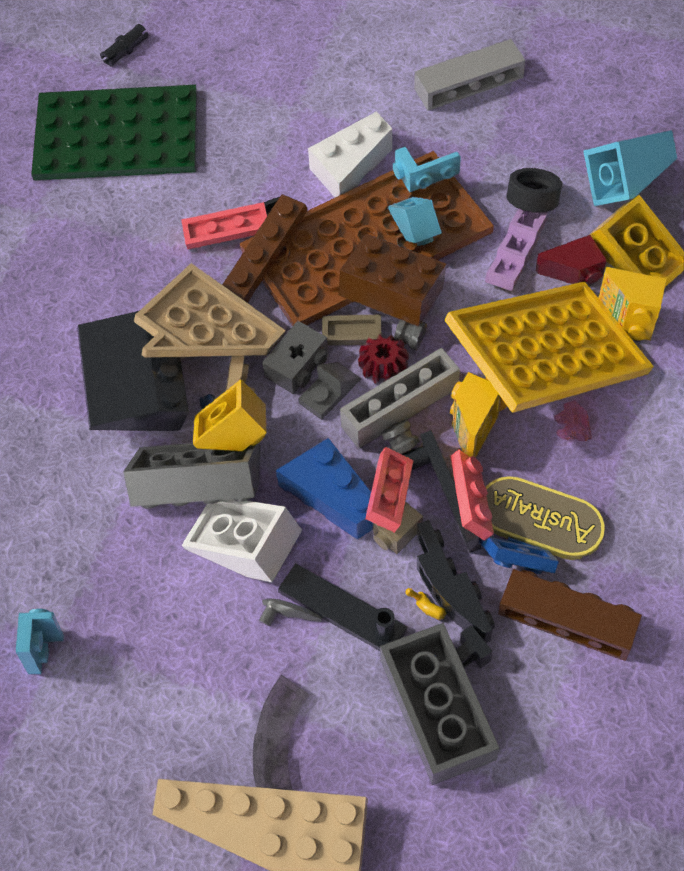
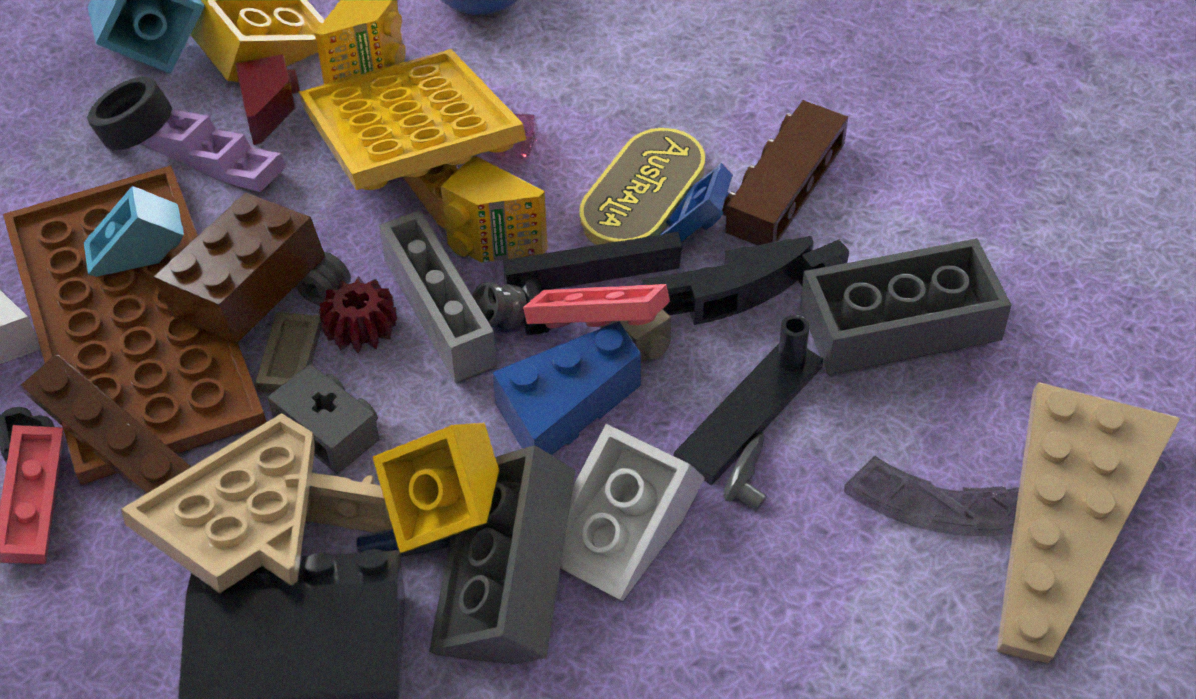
camera: 85 degrees left, 10 degrees down
dark grey slope [298,362,361,420] -> none
medium azure bracket [393,147,461,192] -> none
yellow piece [405,588,446,620] -> none
coral plate [450,449,494,541] -> none

